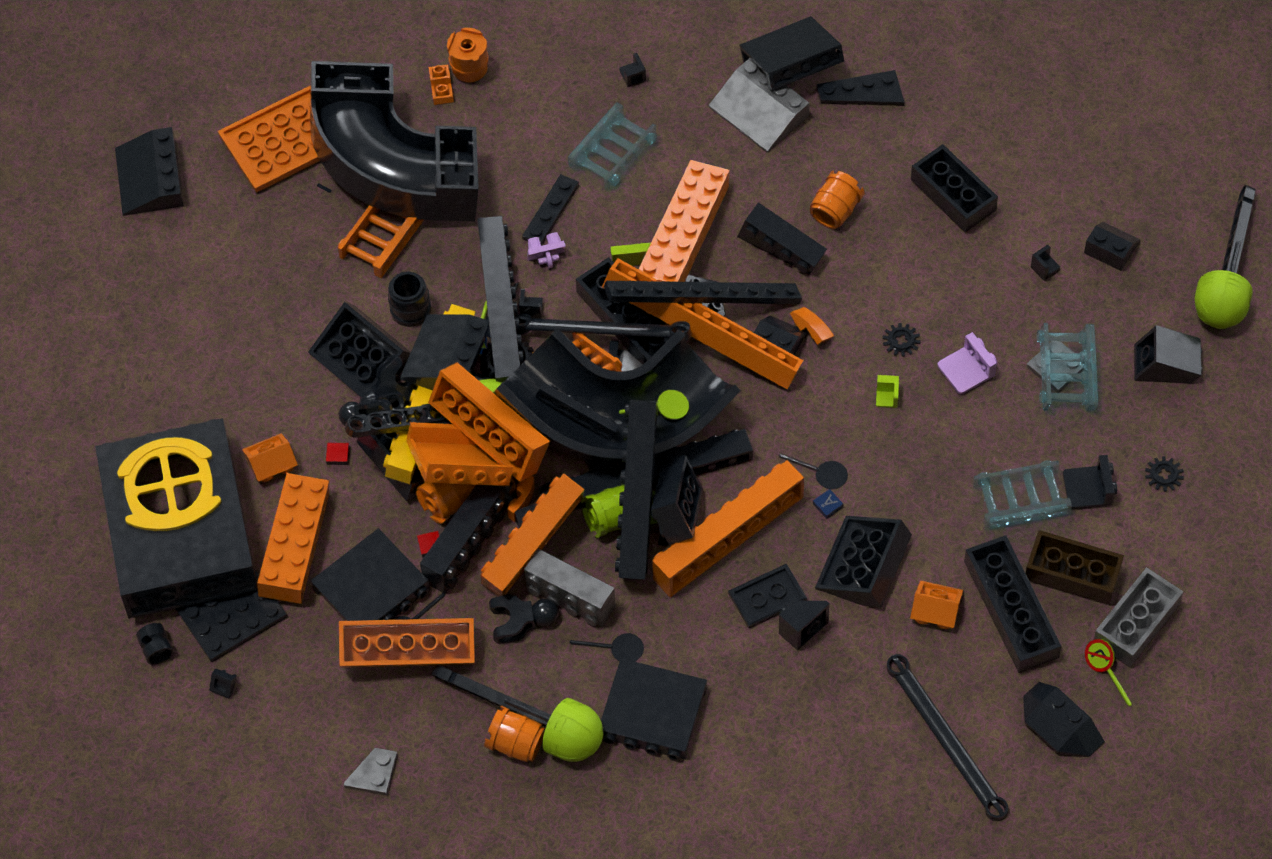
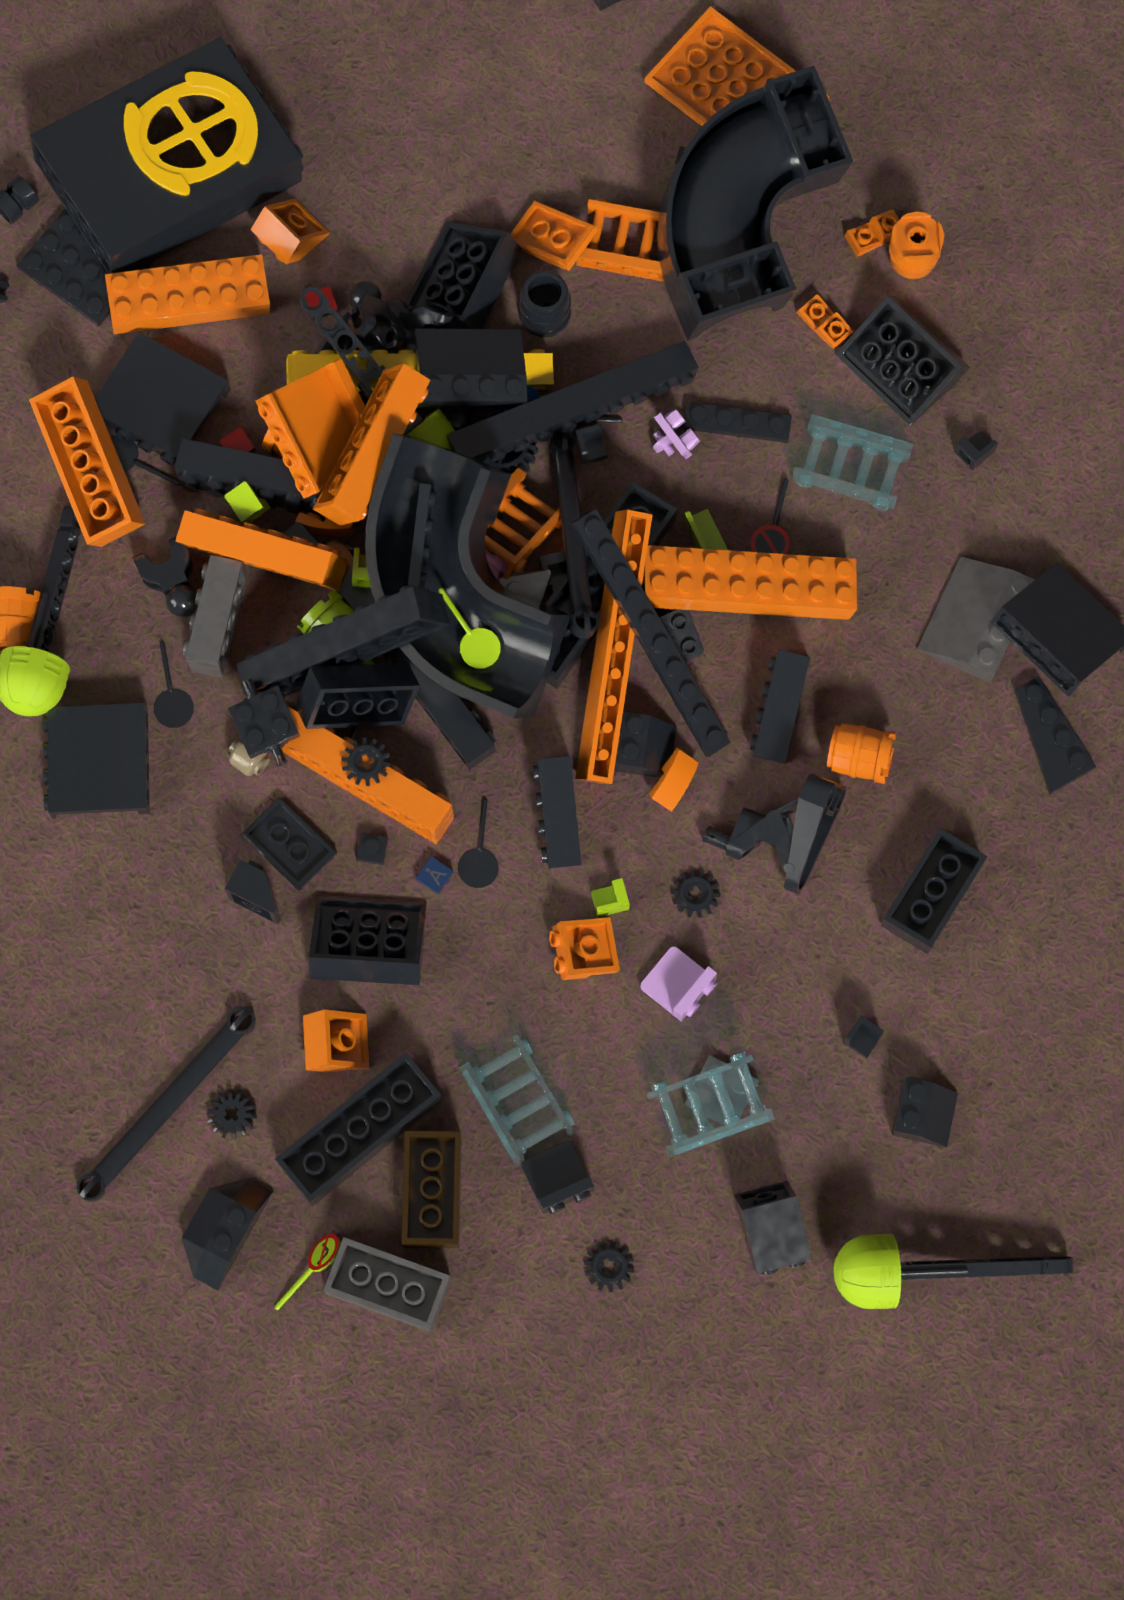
camera: 70 degrees right, 15 degrees up
none -> black gear [207,1089,257,1139]
none -> lime panel [224,481,270,523]
none -> black plate [228,679,301,766]
none -> dark tan head [228,738,270,776]
none -> black gear [341,738,391,786]
none -> lime panel [352,547,371,588]
none -> black plate [356,833,388,865]
none -> orange tile [510,200,598,271]
none -> black wedge [533,756,582,869]
none -> orange plate [549,917,620,980]
none -> black connector [702,773,847,895]
none -> piece [750,478,790,554]
none -> orange slope [796,294,854,349]
none -> black slope [835,295,970,426]

